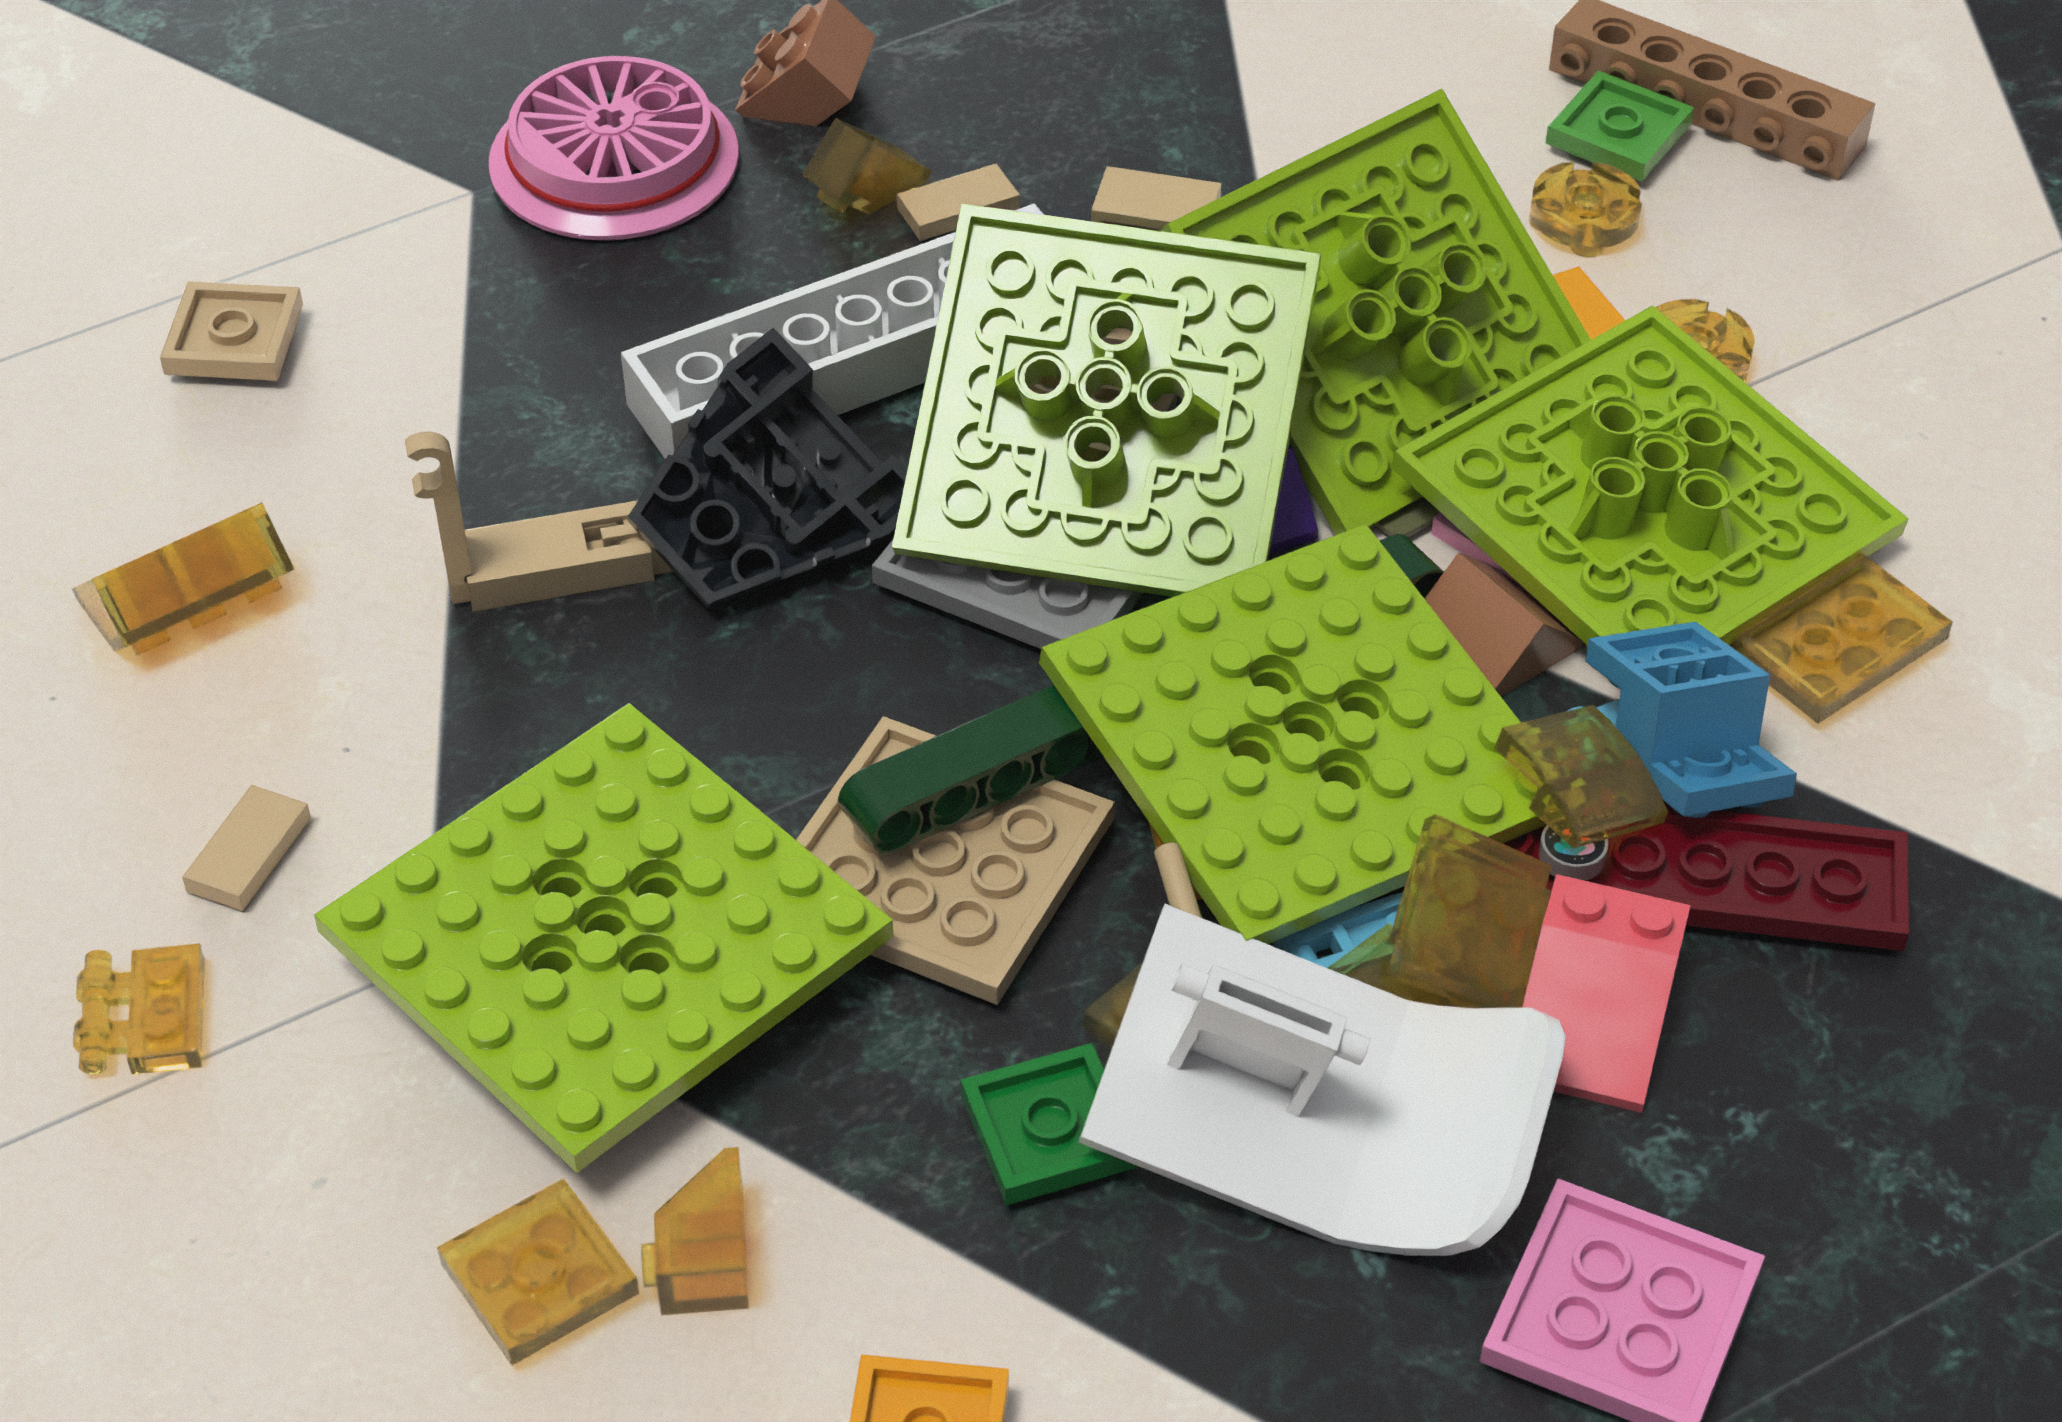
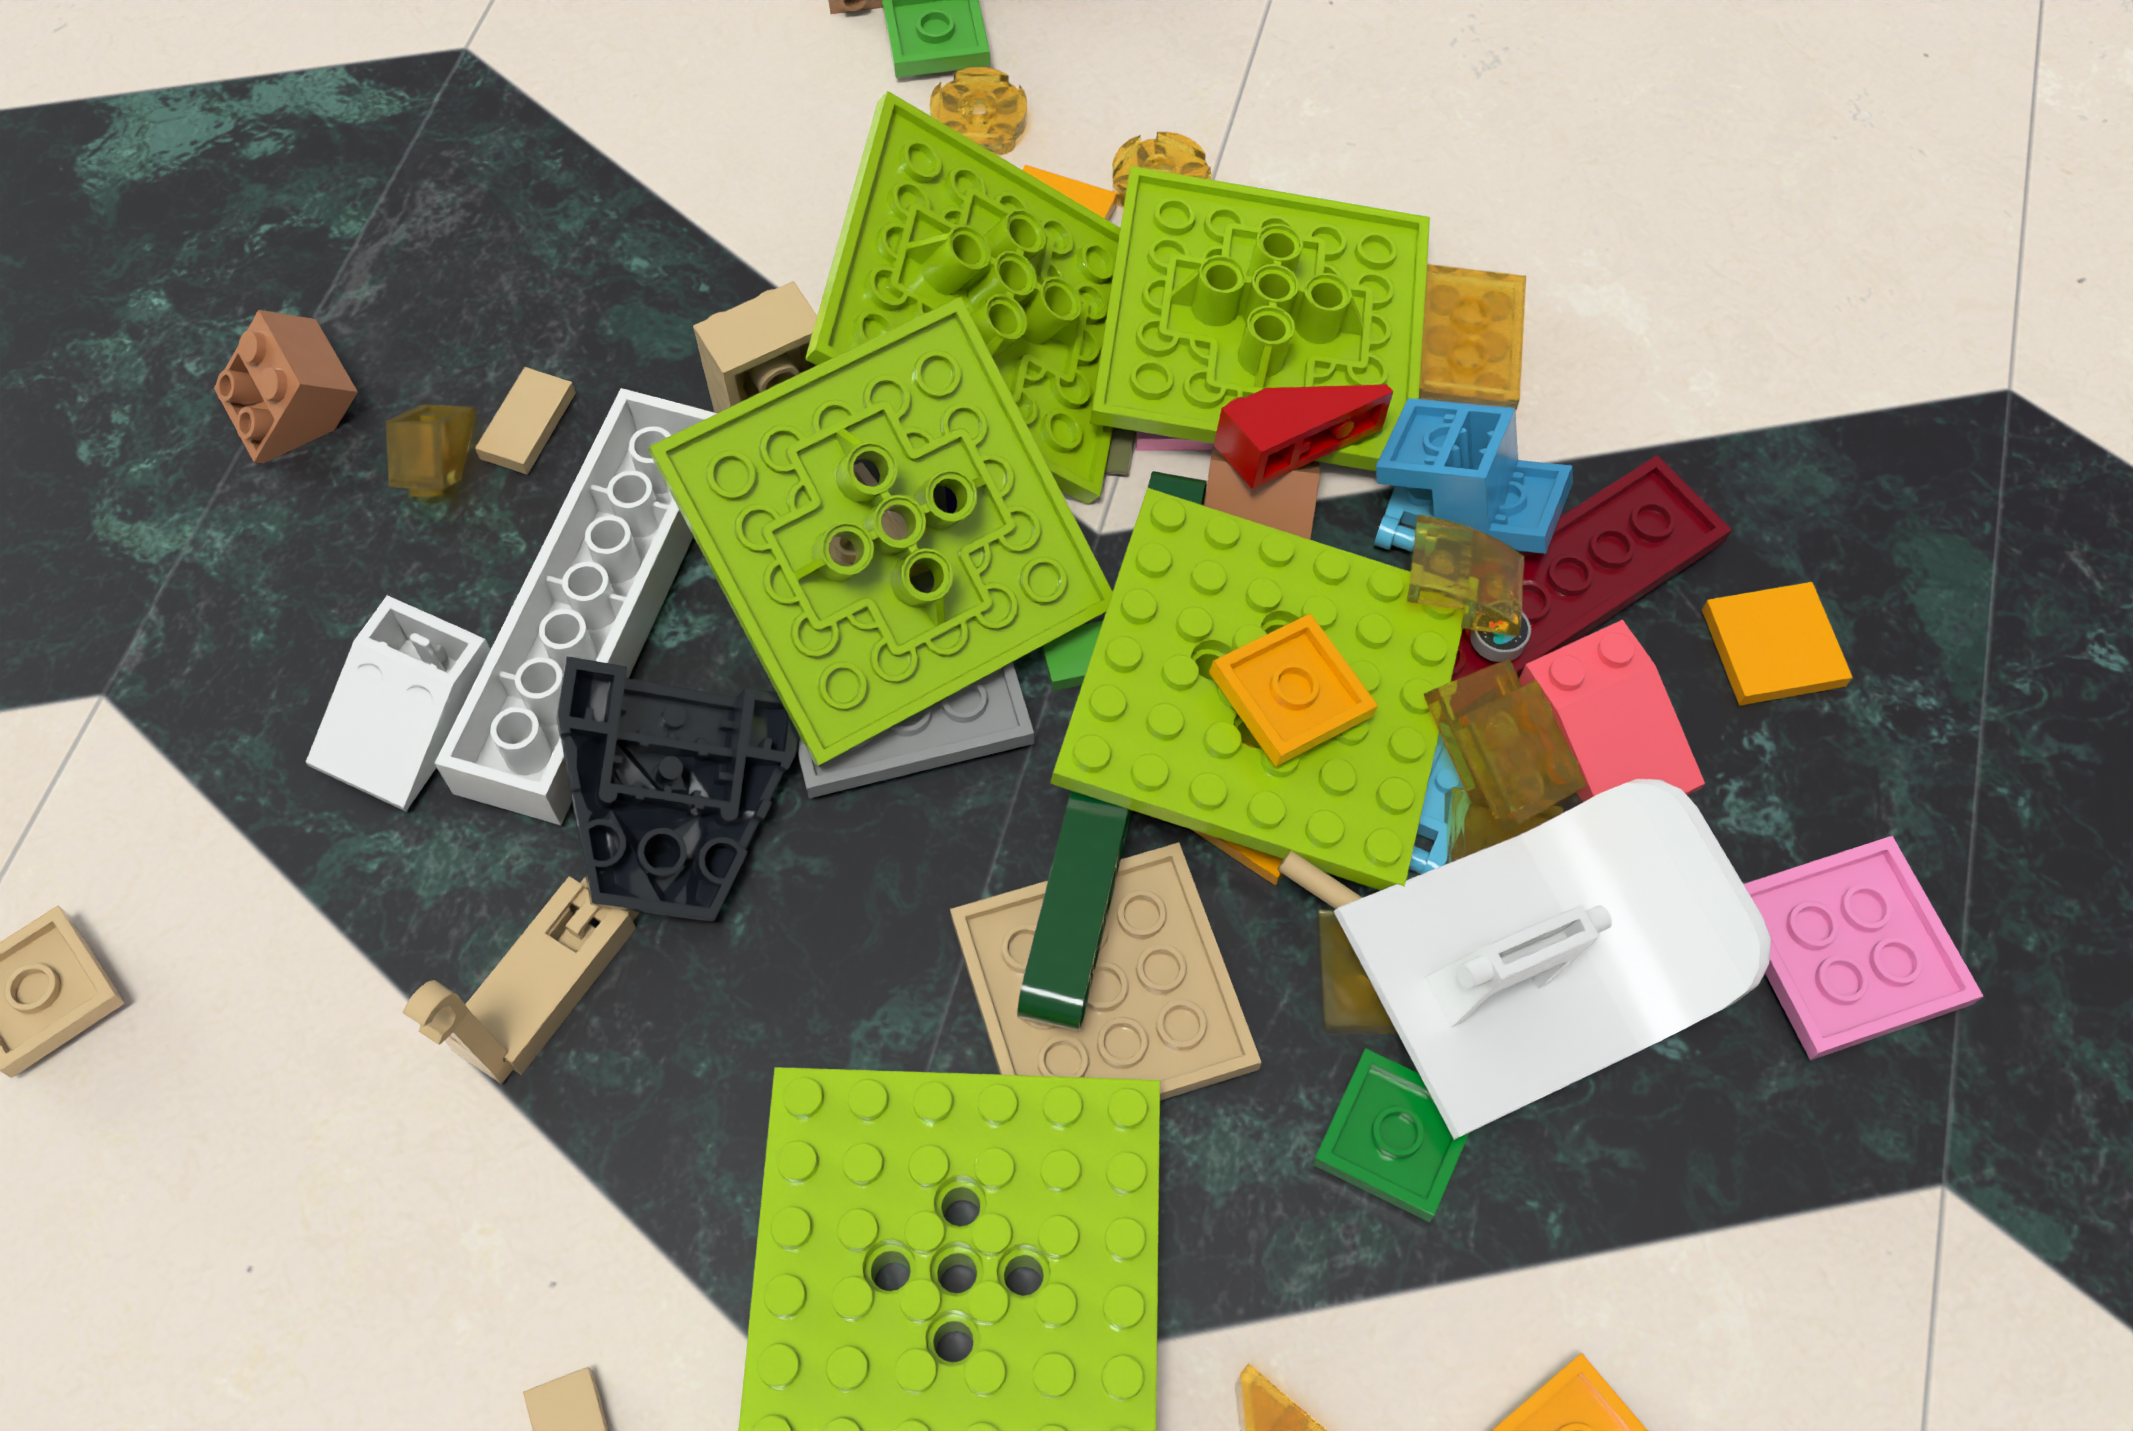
camera: 45 degrees left, 15 degrees up
clear yellow slope [72,502,295,656] -> none
bright pink piece [489,56,739,240] -> none
none -> white slope [306,595,490,811]
none -> light orange plate [1209,613,1378,767]
none -> red slope [1214,384,1394,489]
none -> light orange tile [1702,582,1853,706]

